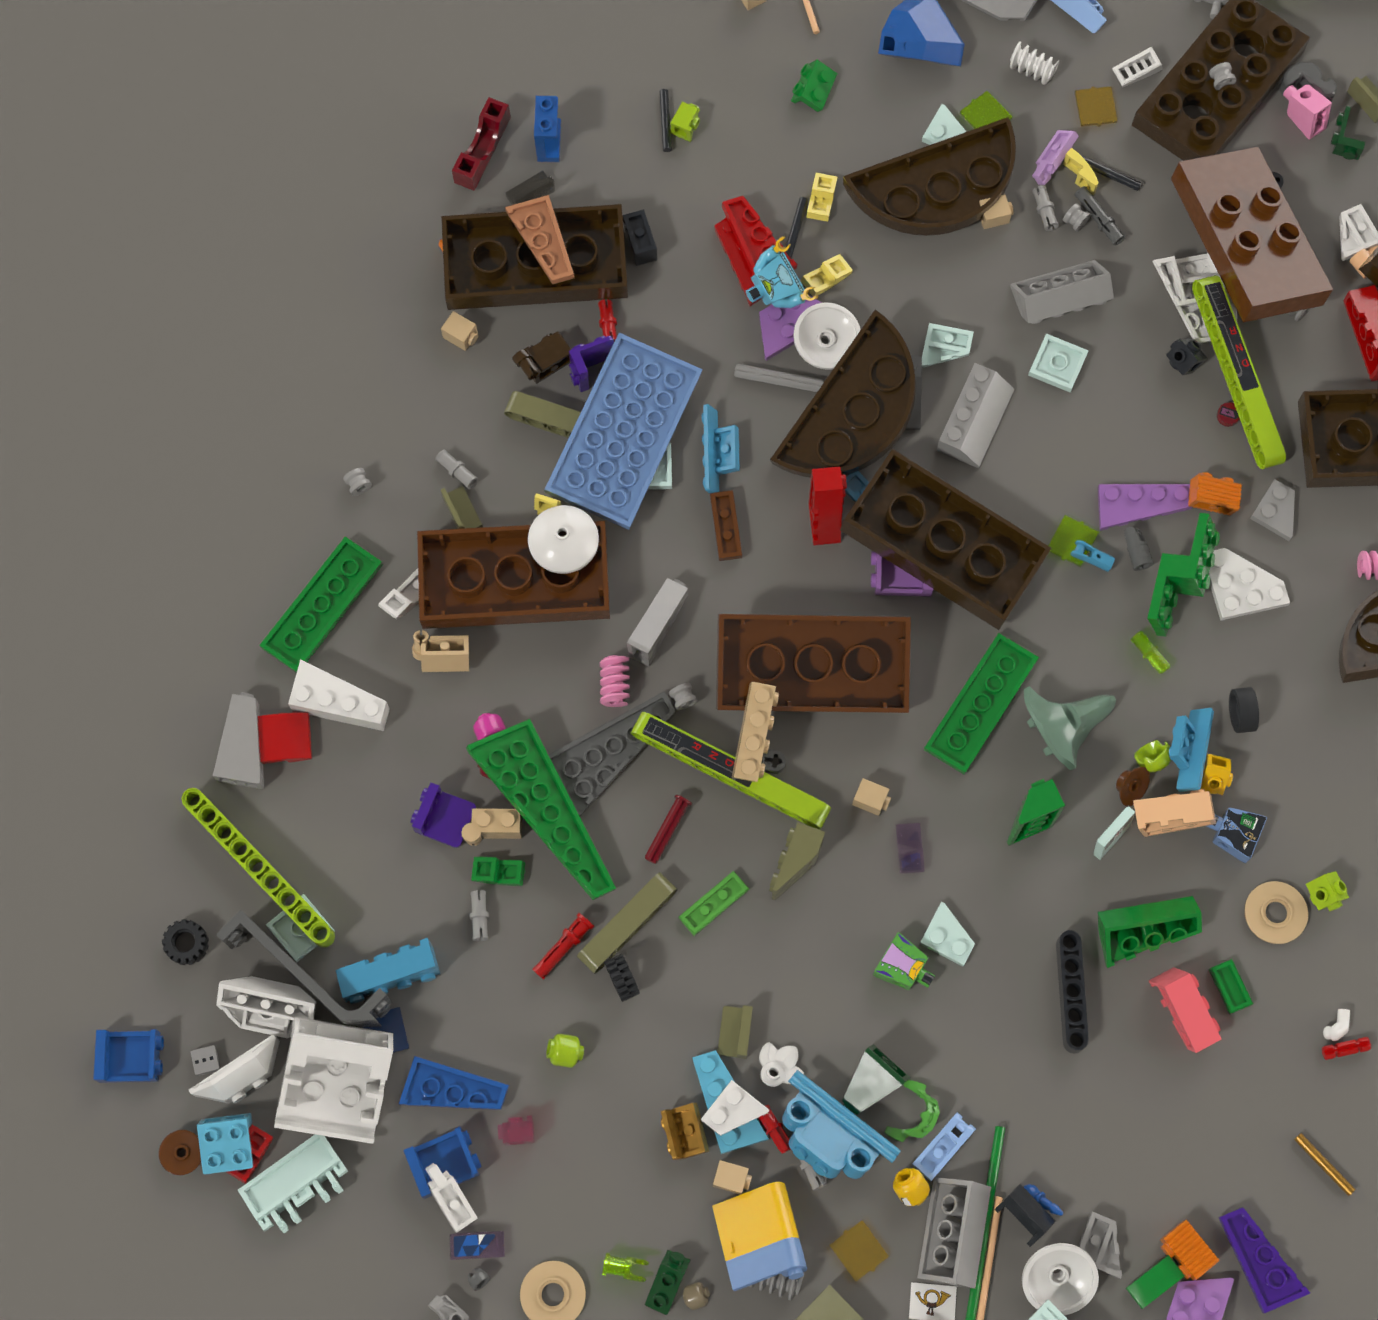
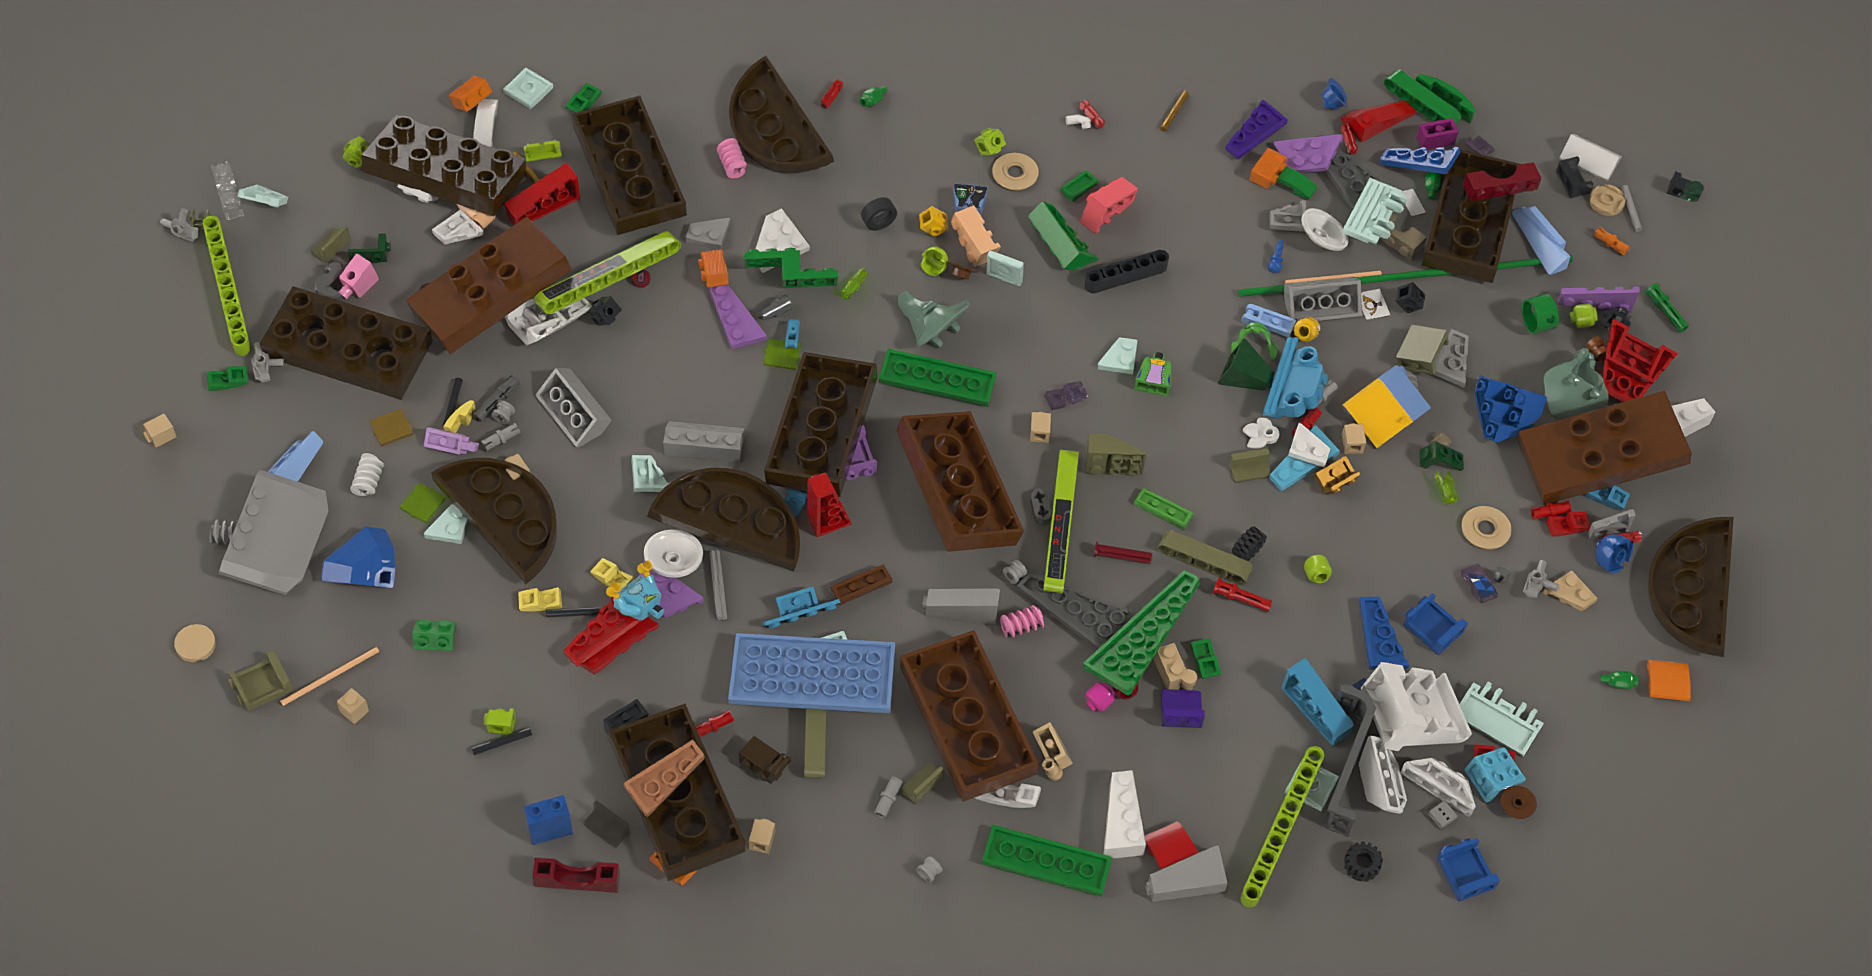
camera: 115 degrees left, 15 degrees down
white hinge [425,1163,478,1233] -> none
light grey pin [470,890,489,941] -> none
clear pink brick [498,1115,535,1145] -> none
white dish [528,505,599,574] -> none
light yellow slope [534,493,562,515] -> none
dark purple bracket [569,336,614,392] -> none
tan brick [732,682,779,782] -> none
clear yellow piece [829,1220,889,1282] -> none
black panel [995,1184,1056,1247] -> none
green slope [1007,779,1065,846] -> none
light aqua plate [1028,334,1088,392] -> none
white slope [1112,47,1162,88] -> none
dark azure bracket [1169,708,1214,792] -> none
light grey wheel [1209,62,1236,90] -> none

